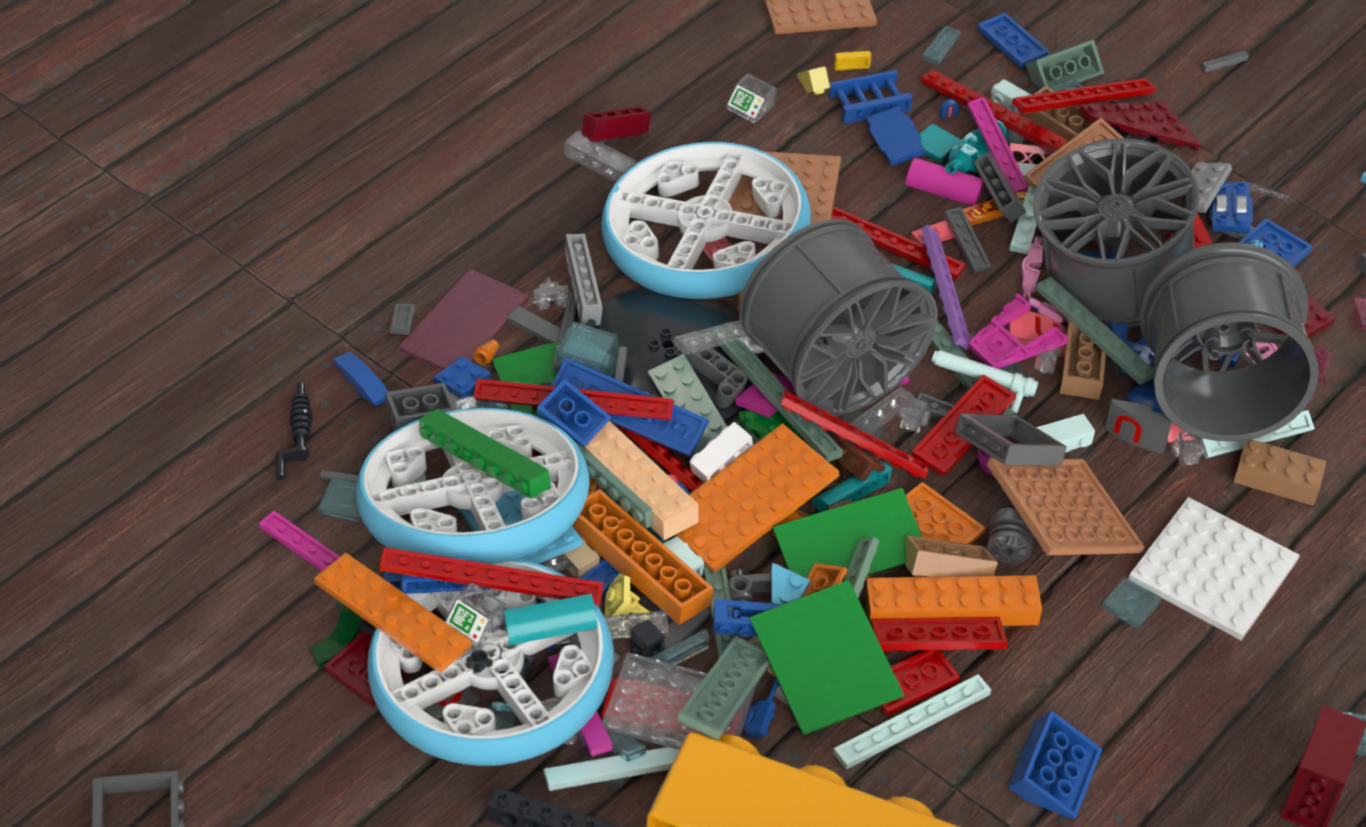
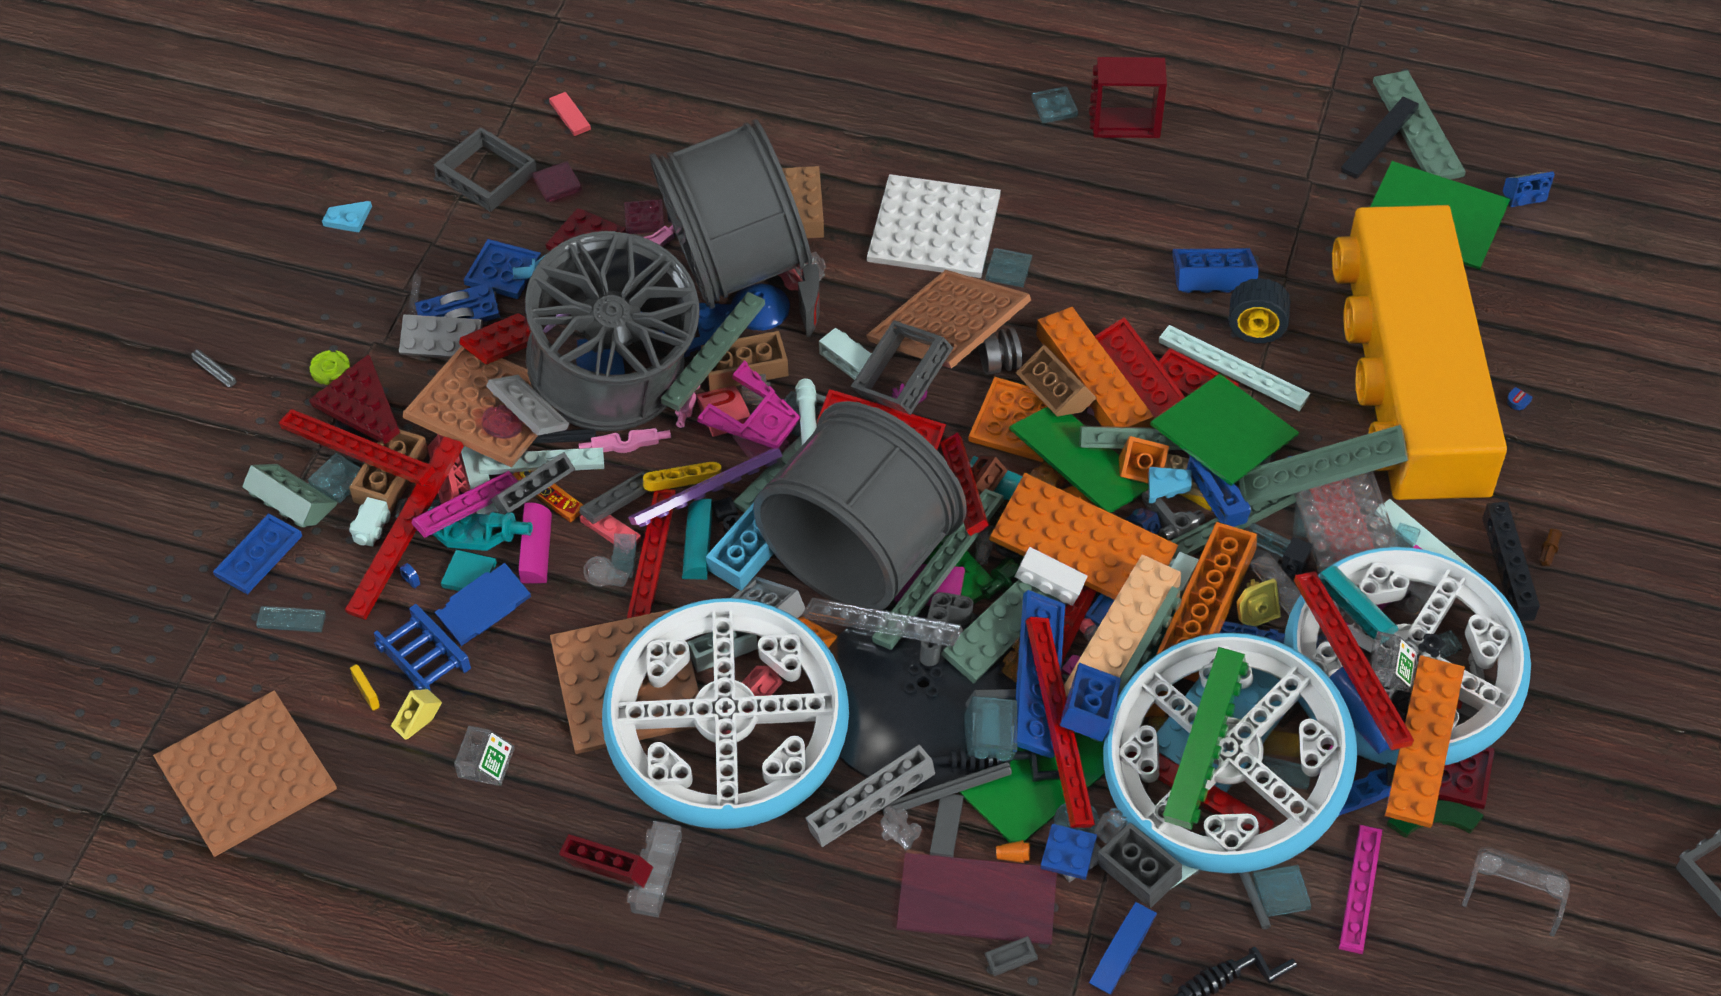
camera: 110 degrees left, 5 degrees up
none -> lime tile [310,350,350,385]
none -> clear piece [583,556,629,587]
none -> clear light blue slope [611,533,637,578]
none -> yellow beam [643,462,721,491]
none -> dark blue bracket [1126,508,1162,535]
none -> black wheel [1228,278,1291,344]
none -> clear windscreen [1461,847,1570,937]

